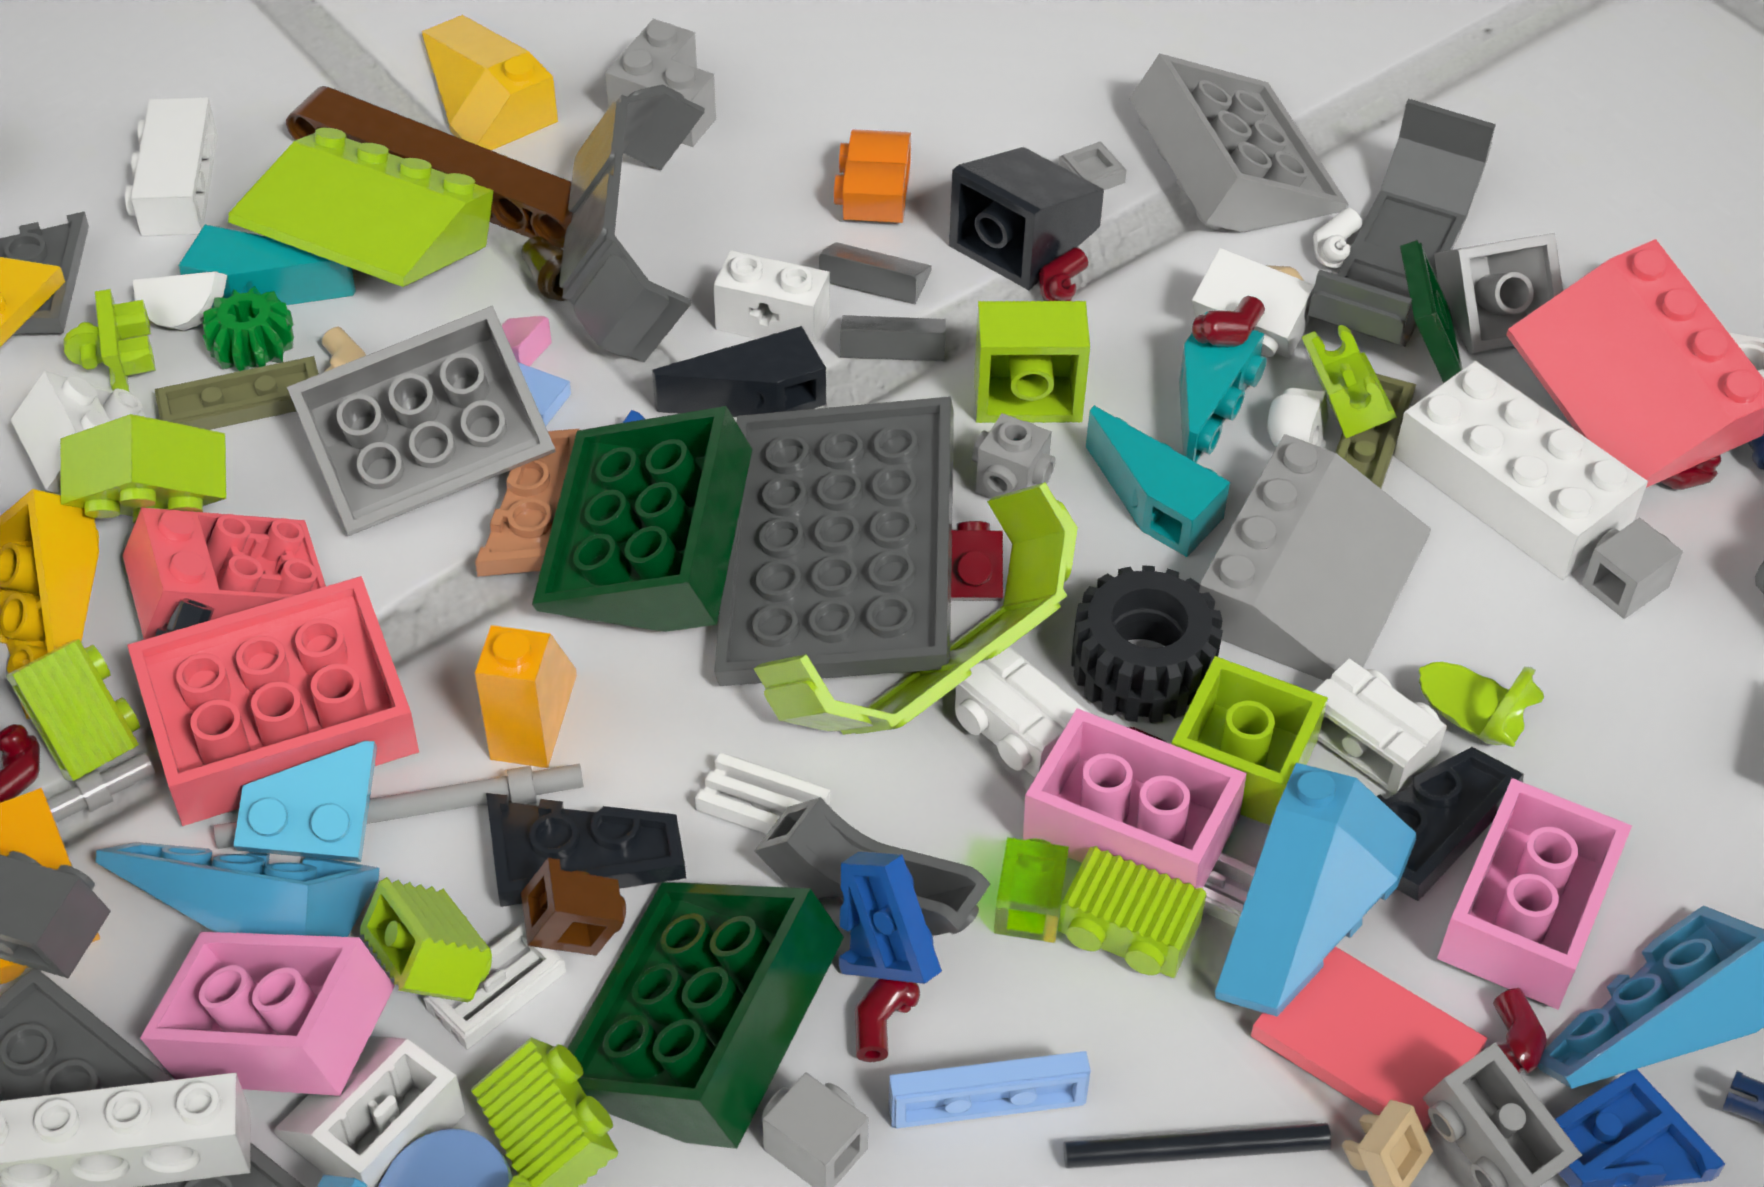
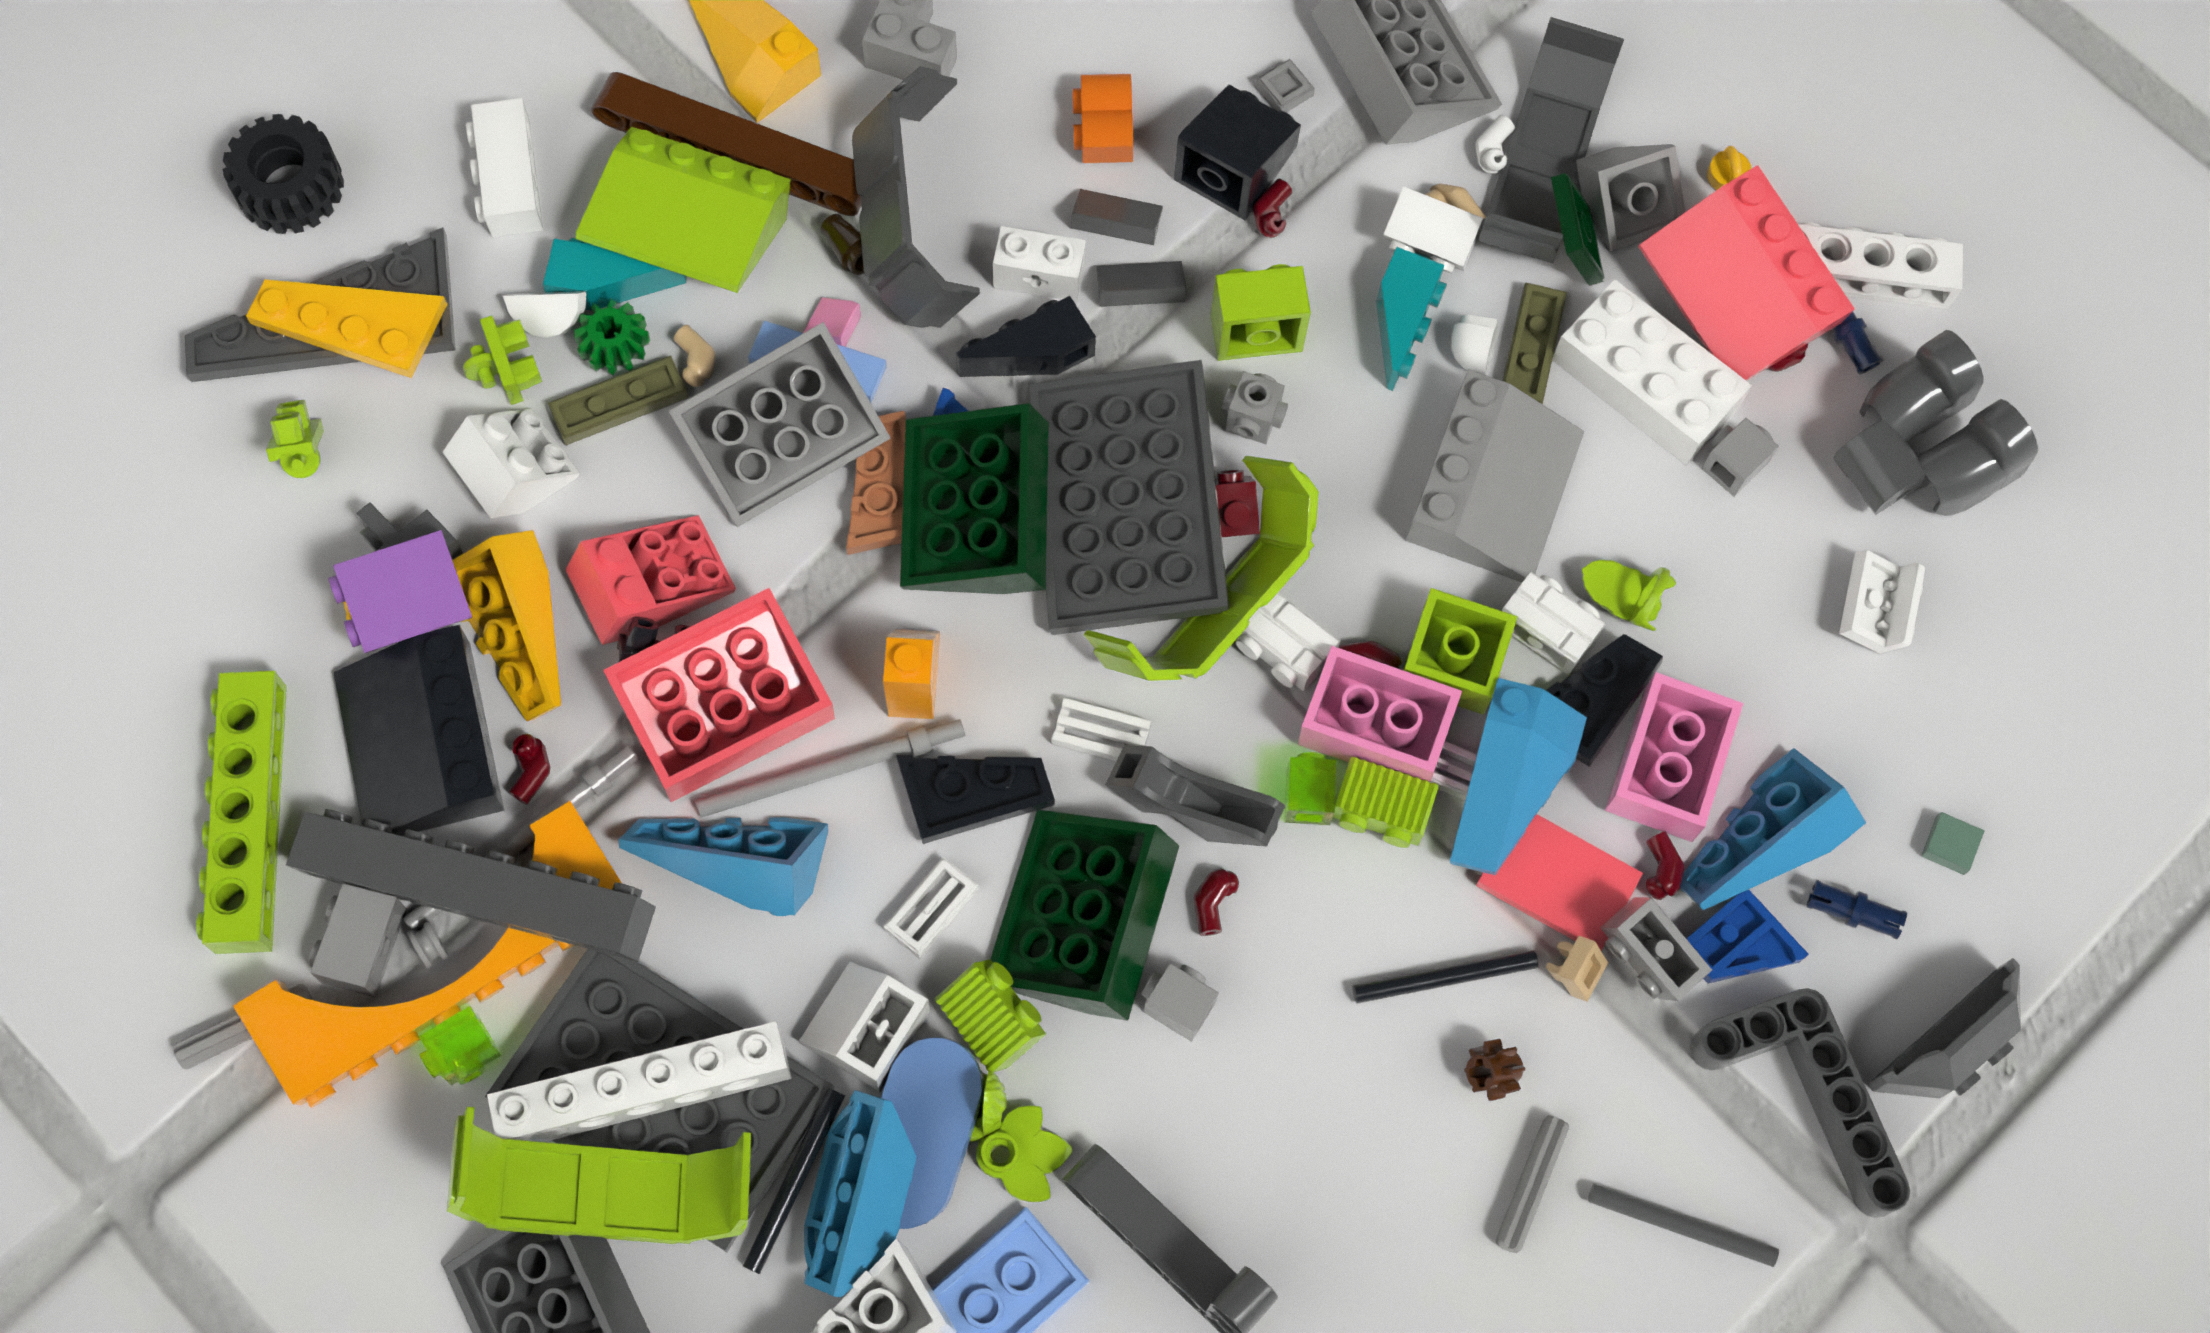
camera: 10 degrees left, 20 degrees up
lime brick [6,639,140,781] -> none
lime brick [60,414,226,524] -> none
bright pink brick [140,932,395,1096] -> none
medium azure wing [234,741,377,862] -> none
lime brick [360,877,492,1003] -> none
reddish brown brick [521,858,626,956] -> none
blue wing [839,851,942,984] -> none
light blue tile [888,1051,1091,1129] -> none
black tyre [1071,565,1223,723] -> none
teal slope [1085,405,1230,557] -> none
dark red arm [1192,296,1265,347] -> none
lime hinge [1302,325,1397,439] -> none

